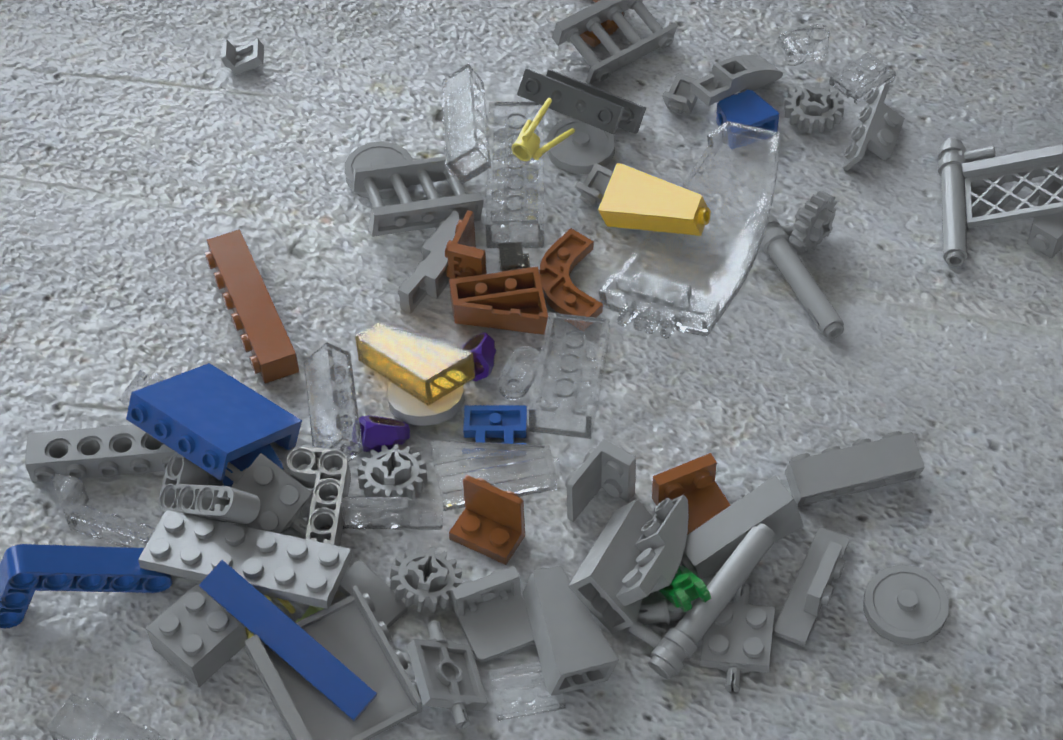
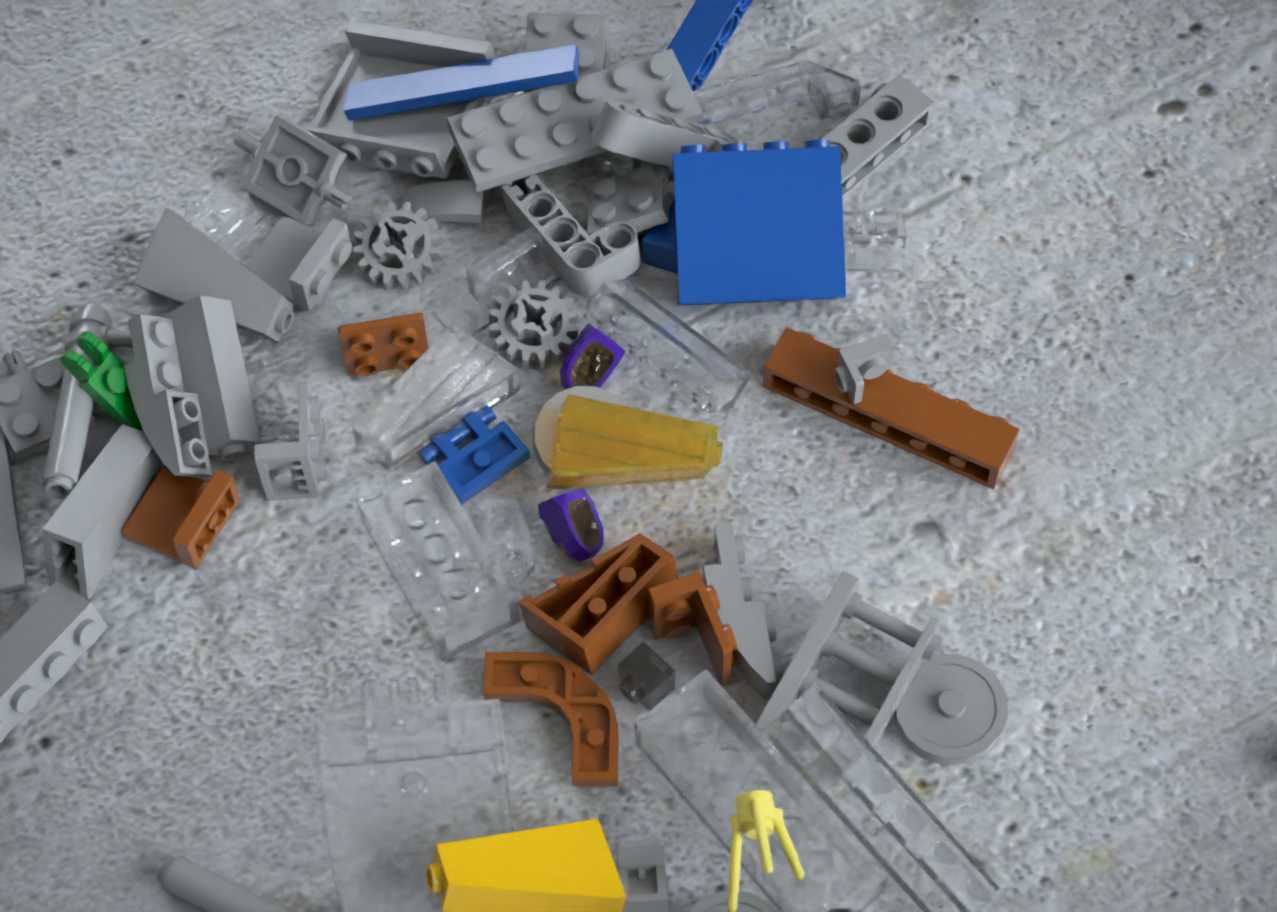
camera: 140 degrees right, 10 degrees up
none -> light grey bracket [833,334,893,405]

